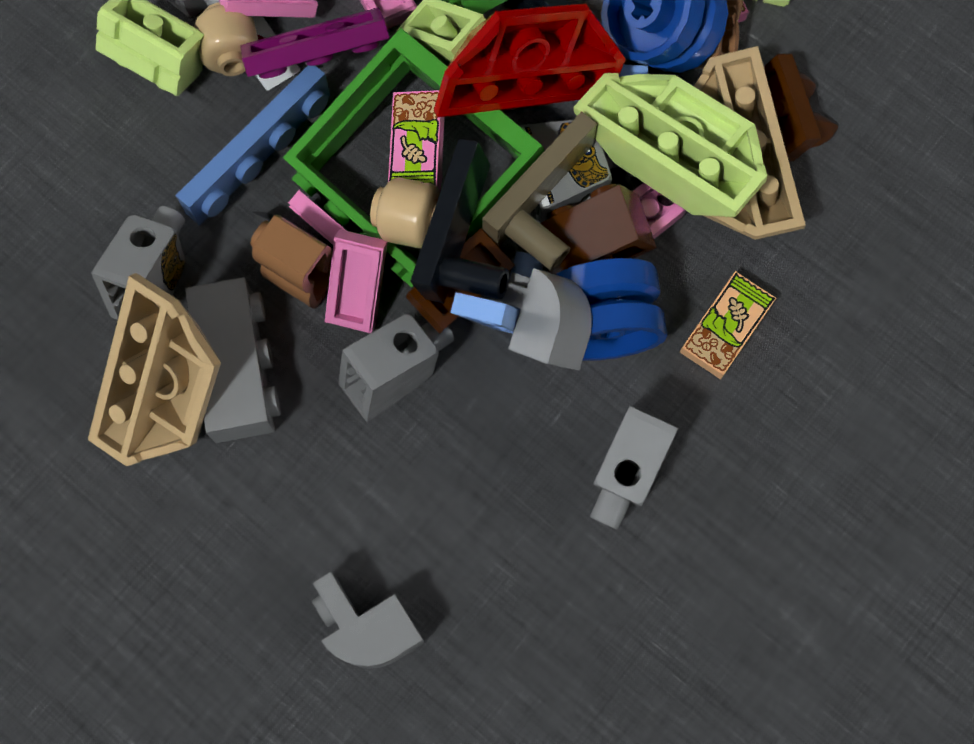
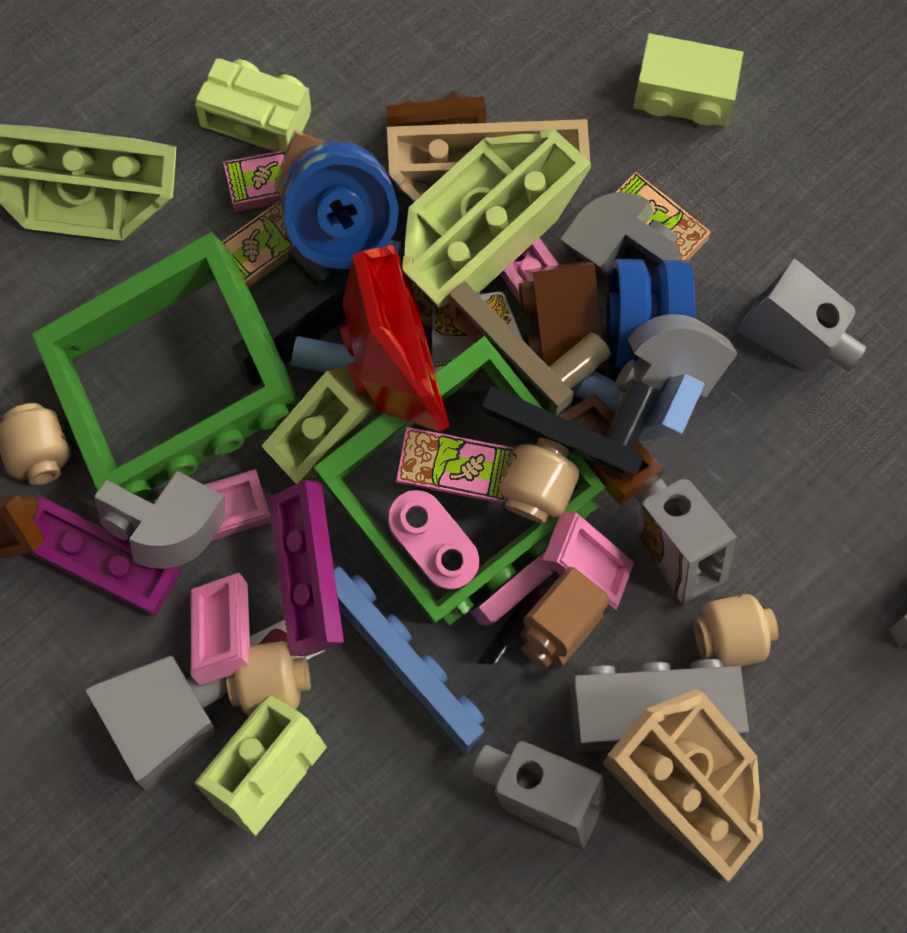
camera: 85 degrees left, 5 degrees down
none -> bright pink plate [388,490,479,590]
none -> light grey brick [560,192,682,277]
none -> yellowish green brick [633,33,744,127]
none -> tan head [693,594,778,667]

